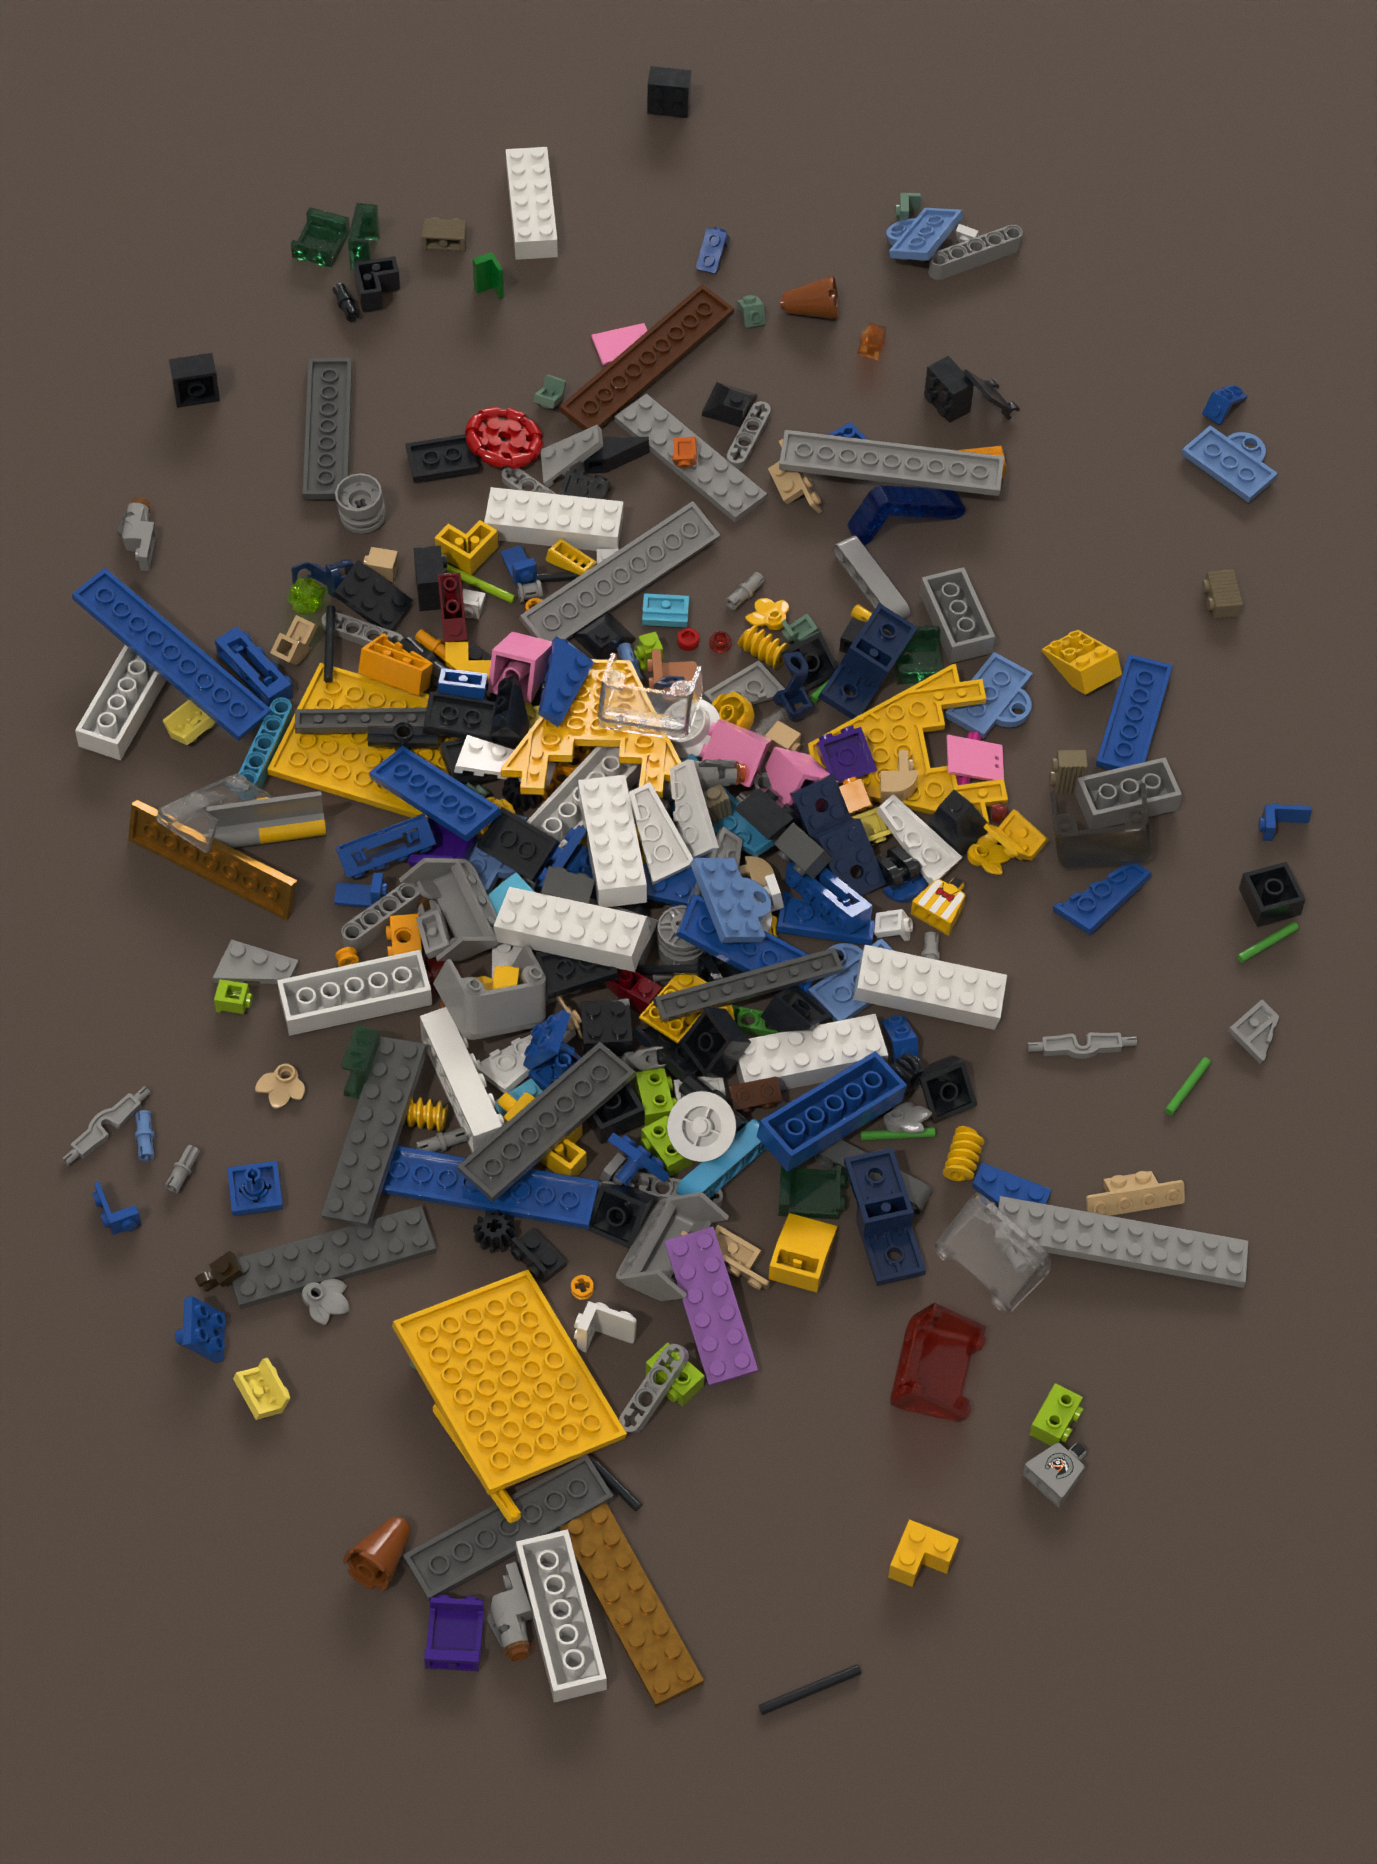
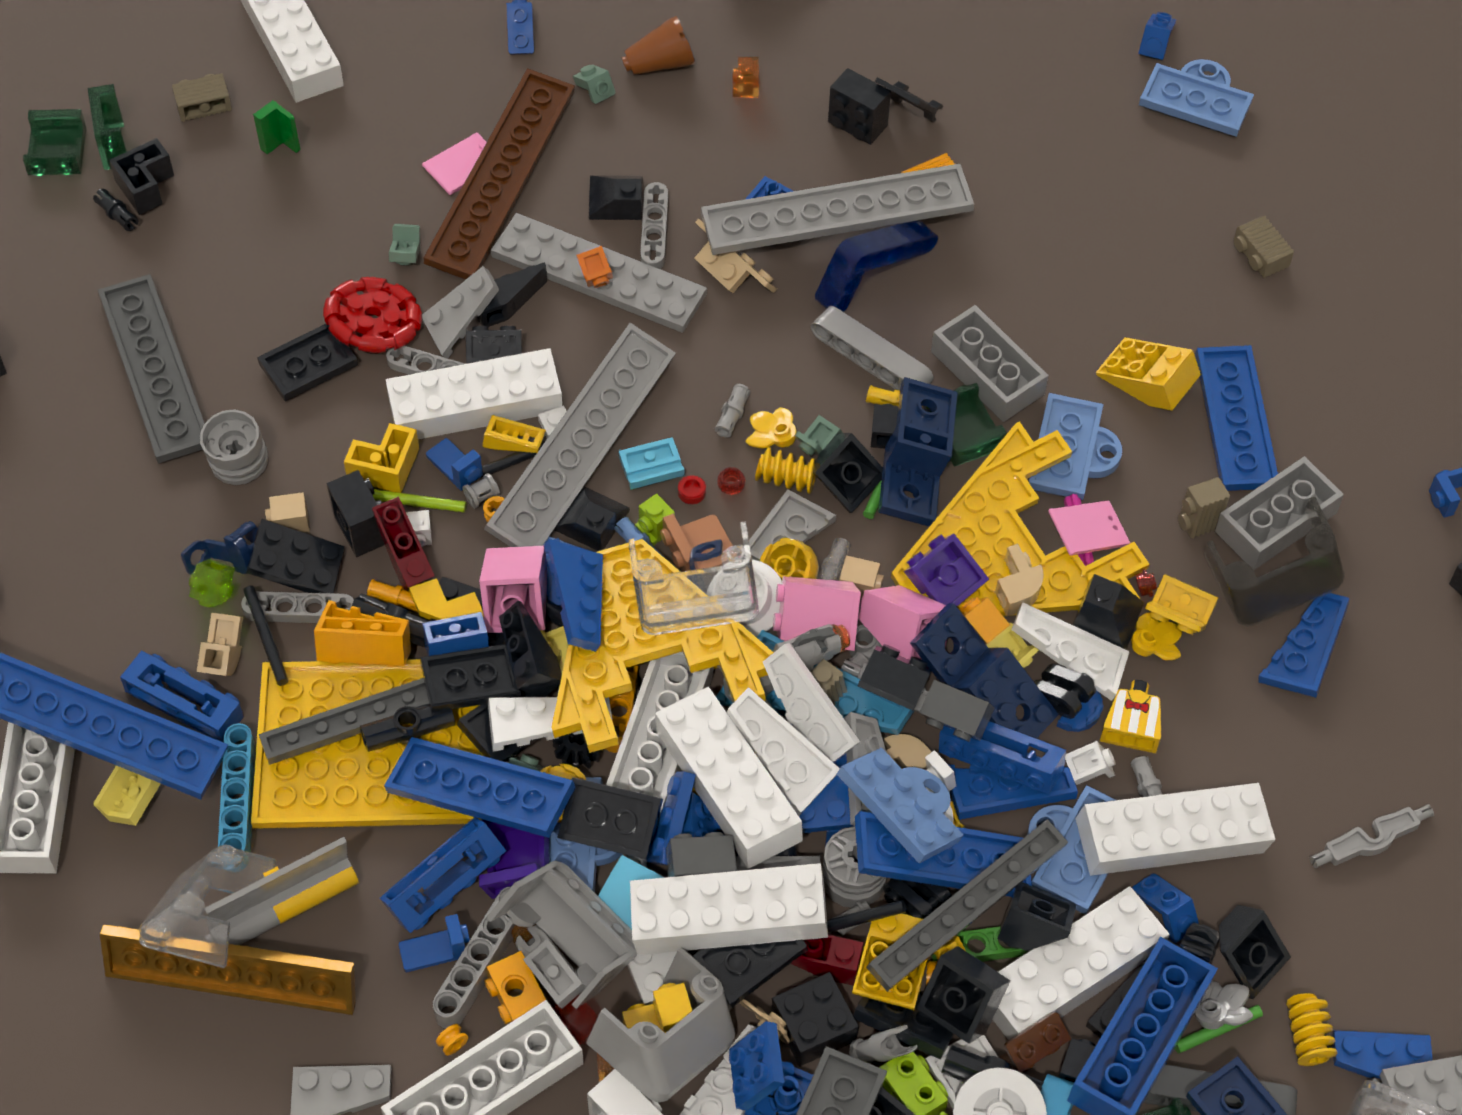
camera: 20 degrees left, 0 degrees up
dark blue piece [773,652,814,722] -> none

